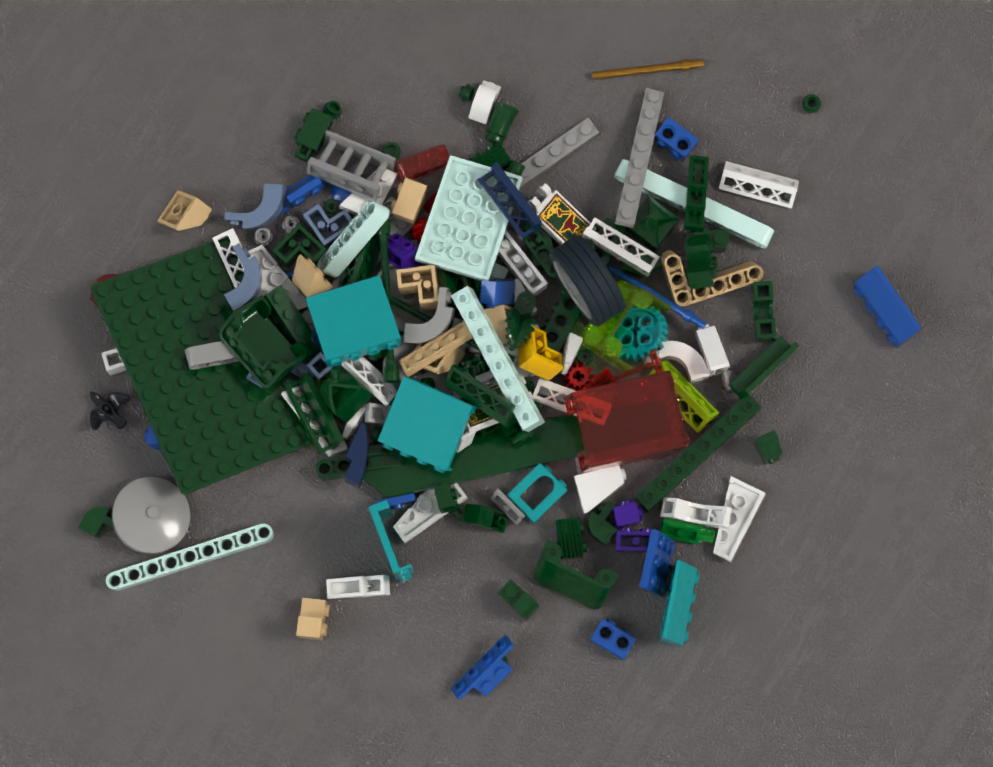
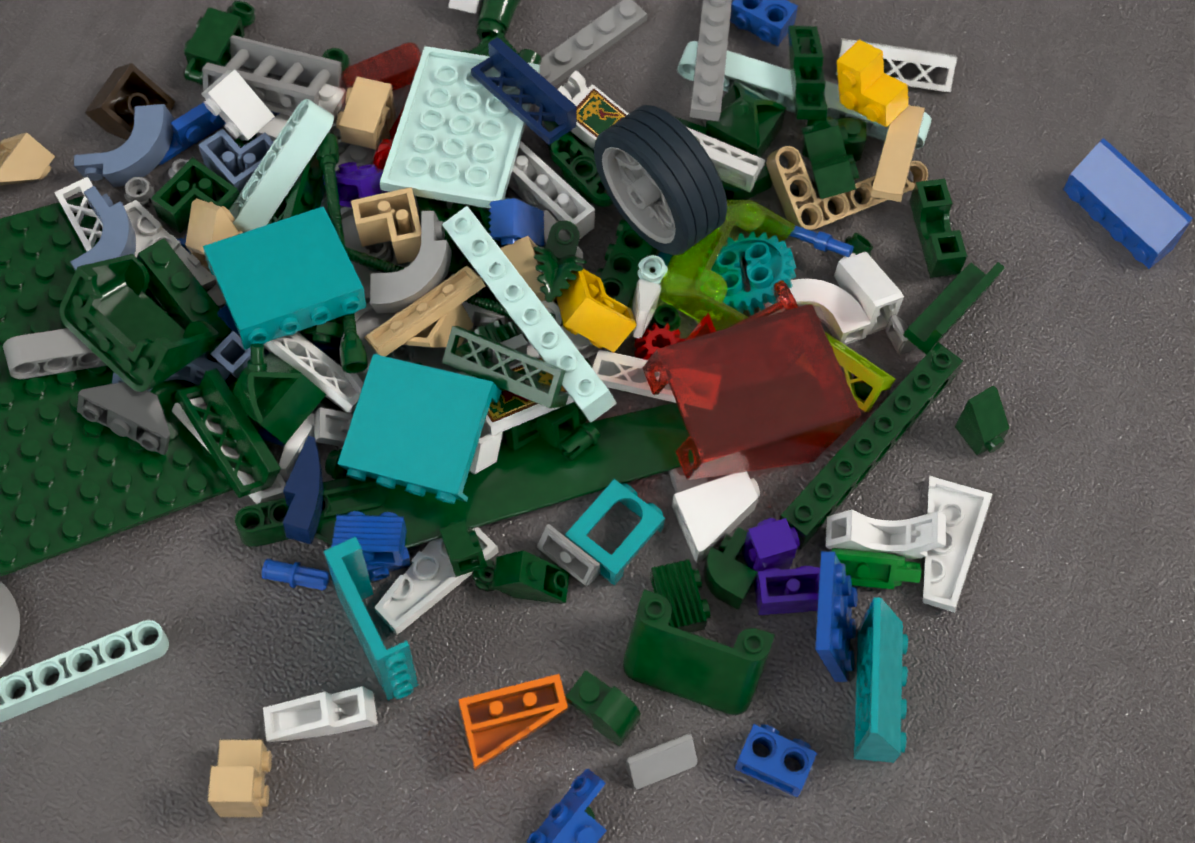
camera: 10 degrees left, 15 degrees down
none -> dark grey slope [77,382,170,456]
none -> dark brown slope [84,63,176,140]
none -> white brick [201,69,275,140]
none -> blue axle [262,558,330,590]
none -> blue brick [332,511,407,566]
none -> orange wedge [458,674,568,771]
none -> light grey slope [626,734,697,789]
none -> light aqua plate [637,255,668,284]
none -> yellow brick [837,39,908,127]
none -> dark green plate [844,233,873,256]
none -> tan tile [871,105,925,202]

